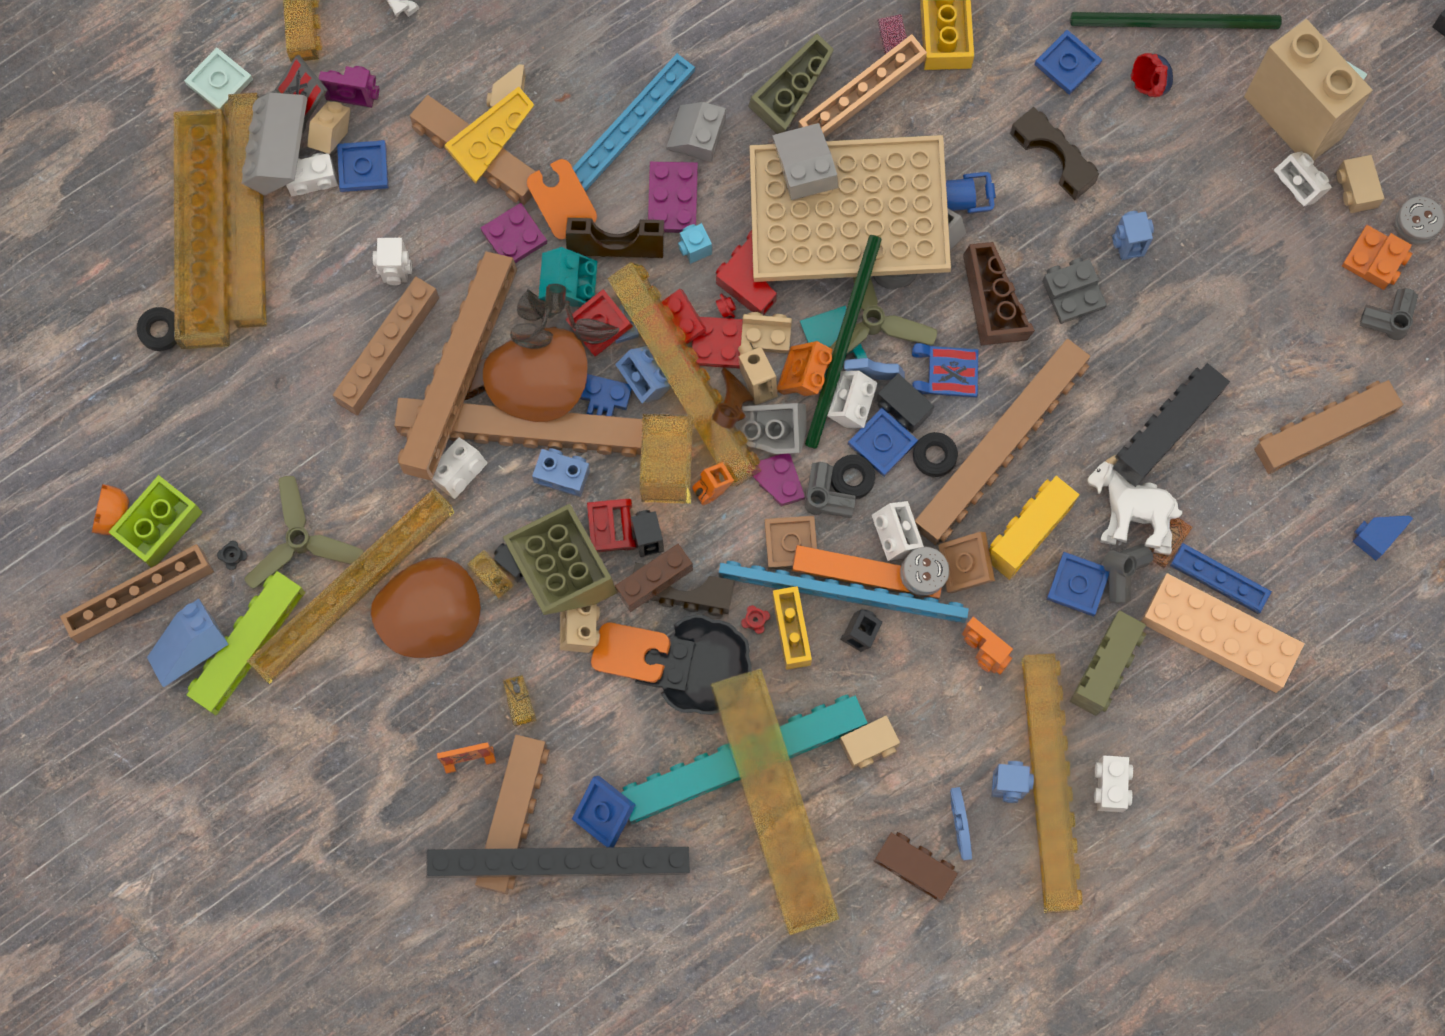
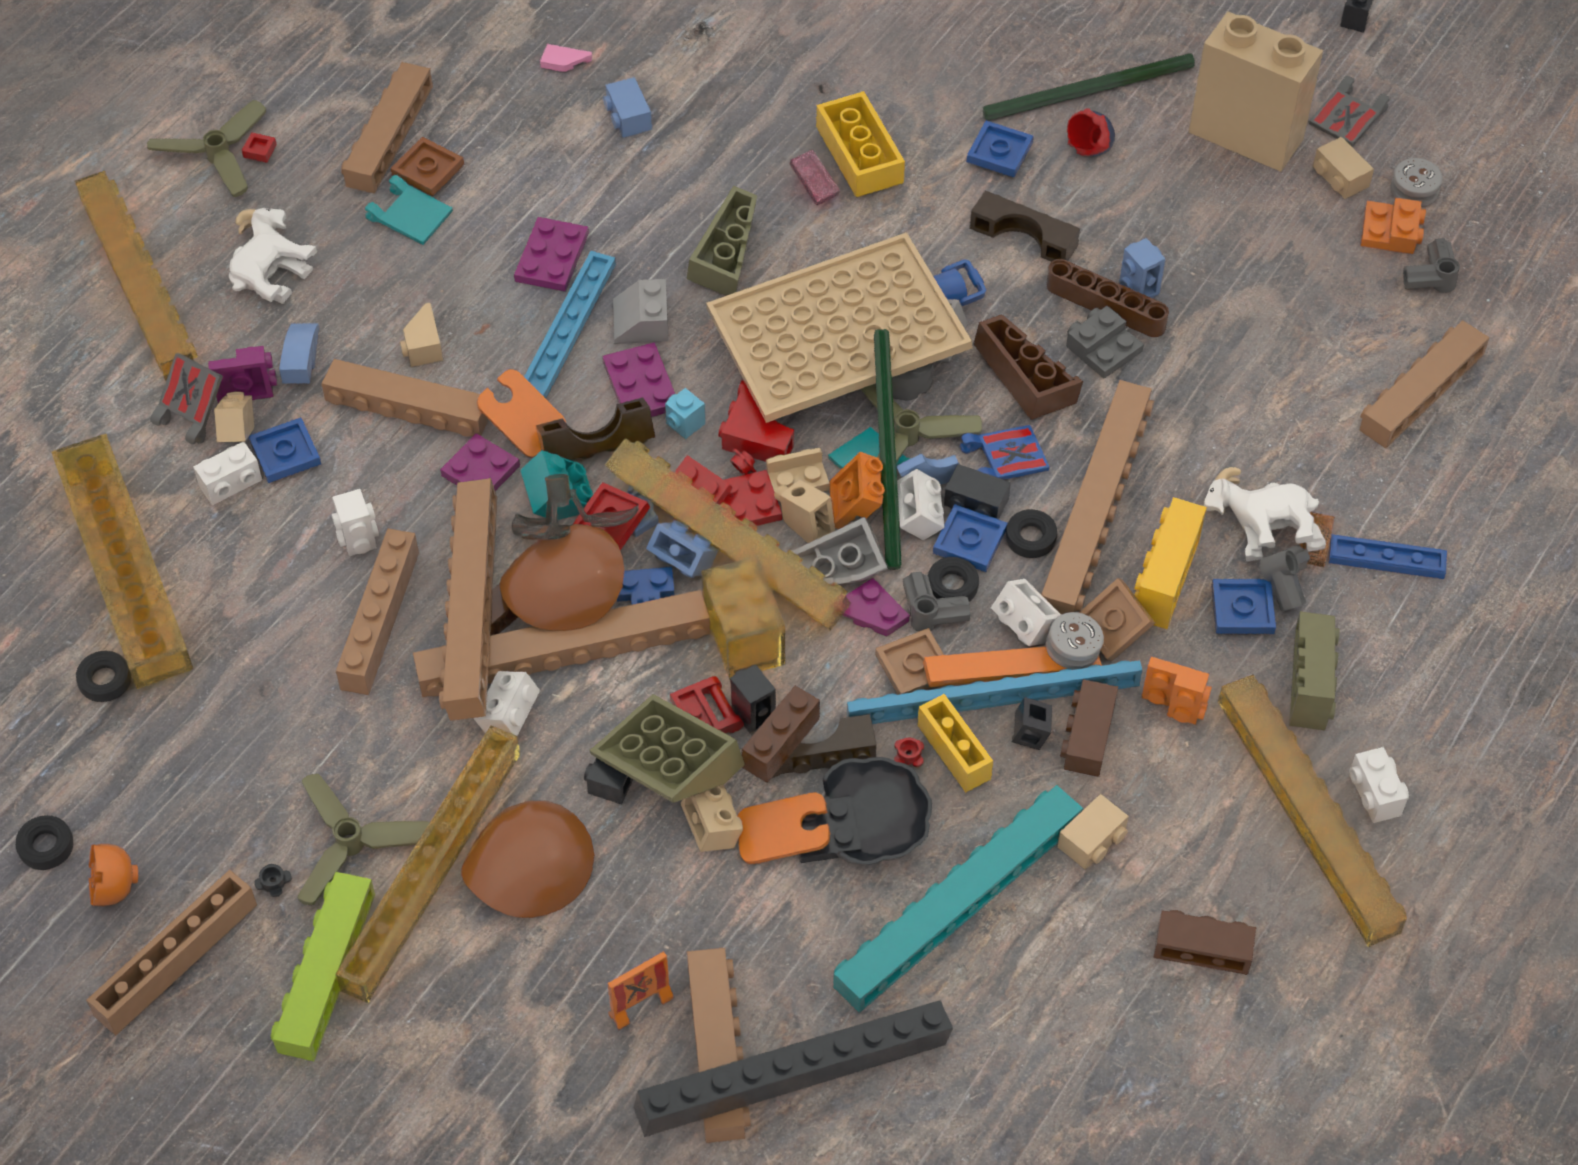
camera: 20 degrees left, 20 degrees down
lime slope [109,475,203,568] -> none
medium blue slope [147,599,228,687] -> none
light aqua plate [184,47,253,113] -> none
clear yellow brick [225,93,267,328] -> none
light grey slope [241,93,307,195] -> none
yellow wing [444,86,534,184] -> none
clear yellow leg [467,550,514,599] -> none
clear yellow leg [503,675,537,727] -> none
medium blue brick [532,448,590,497] -> none
blue plate [572,776,636,847] -> none
orange leg [692,462,734,505] -> none
clear yellow brick [710,668,839,935] -> none
reddish brown piece [712,367,754,429] -> none
light grey slope [772,123,838,200] -> none
light nougat brick [798,34,927,137] -> none
medium blue tile [950,787,972,860] -> none
medium blue brick [991,761,1034,803] -> none
black brick [1113,363,1230,487] -> none
light nougat brick [1141,573,1305,693] -> none
white brick [1274,151,1332,206] -> none
blue slope [1352,516,1413,561] -> none
none -> black tyre [15,815,73,870]
none -> medium blue slope [279,323,319,384]
none -> magenta plate [514,217,589,292]
none -> reddish brown beam [1046,259,1169,337]
none -> reddish brown brick [1060,679,1118,777]
none -> dark grey flag [1309,75,1390,147]

